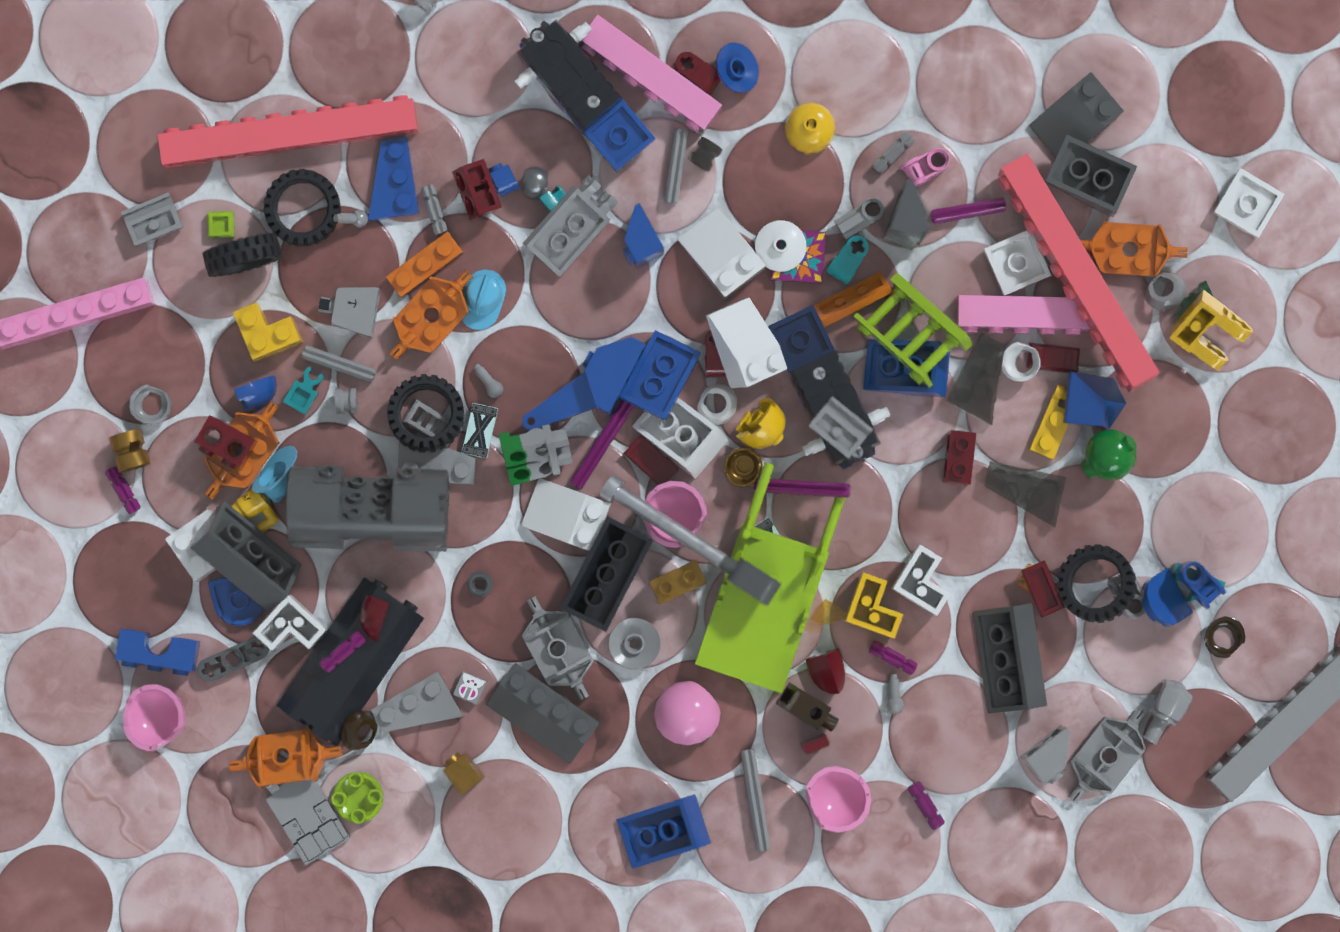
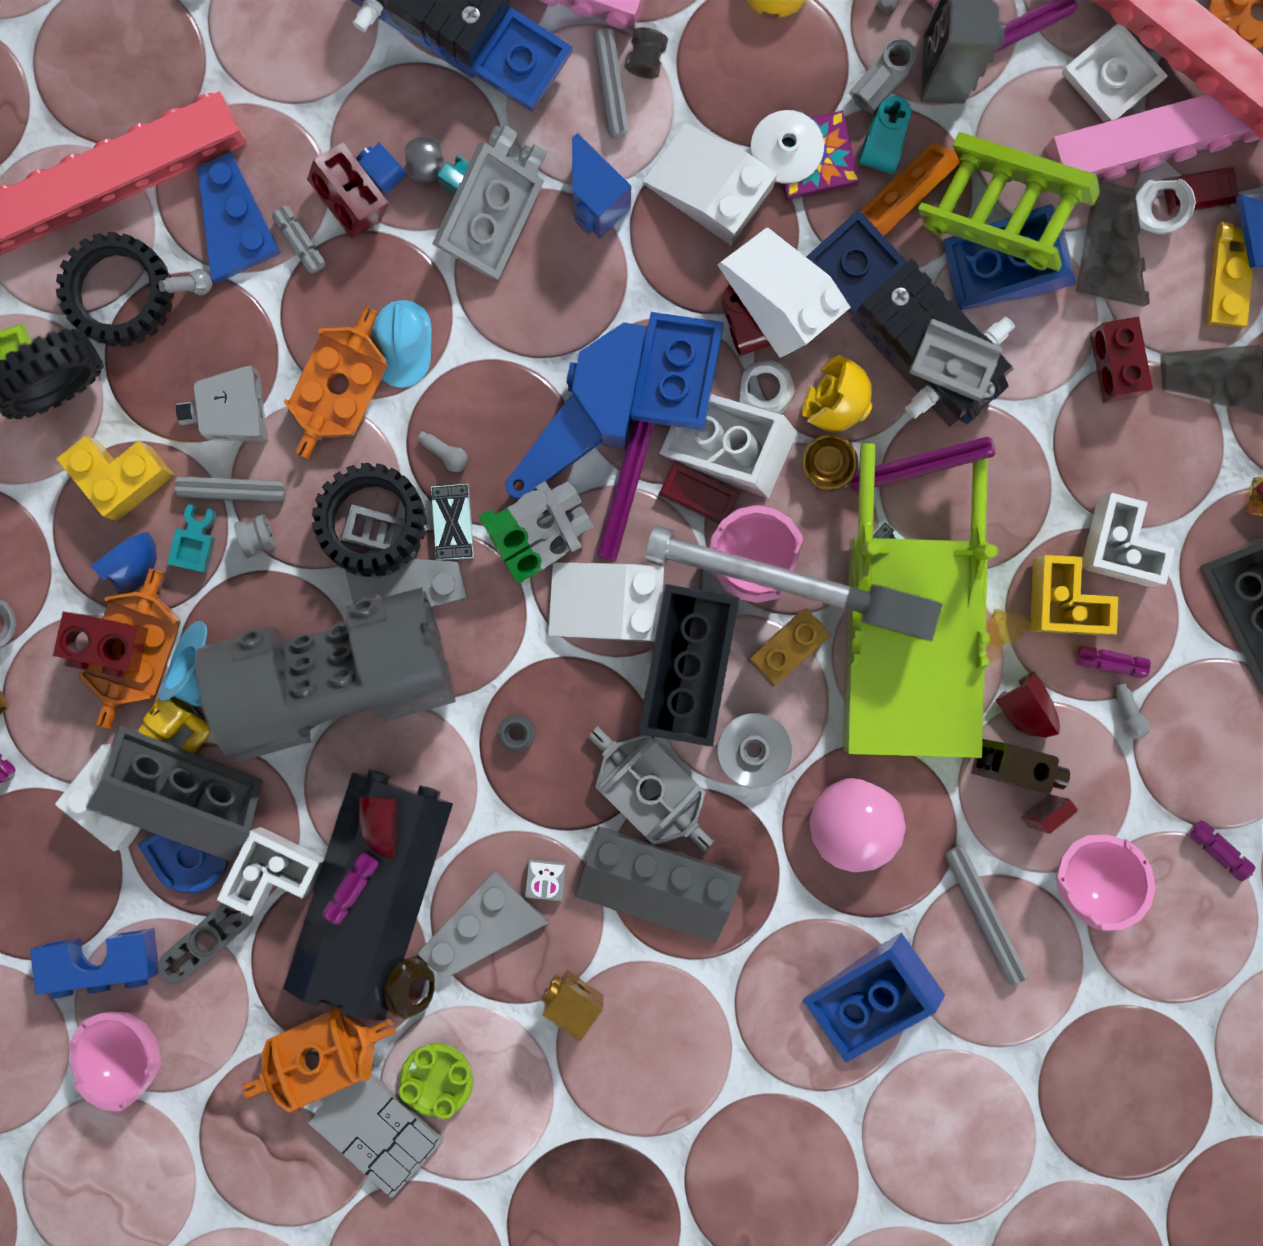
camera: 20 degrees left, 0 degrees up
orange plate [386,231,463,298] -> none

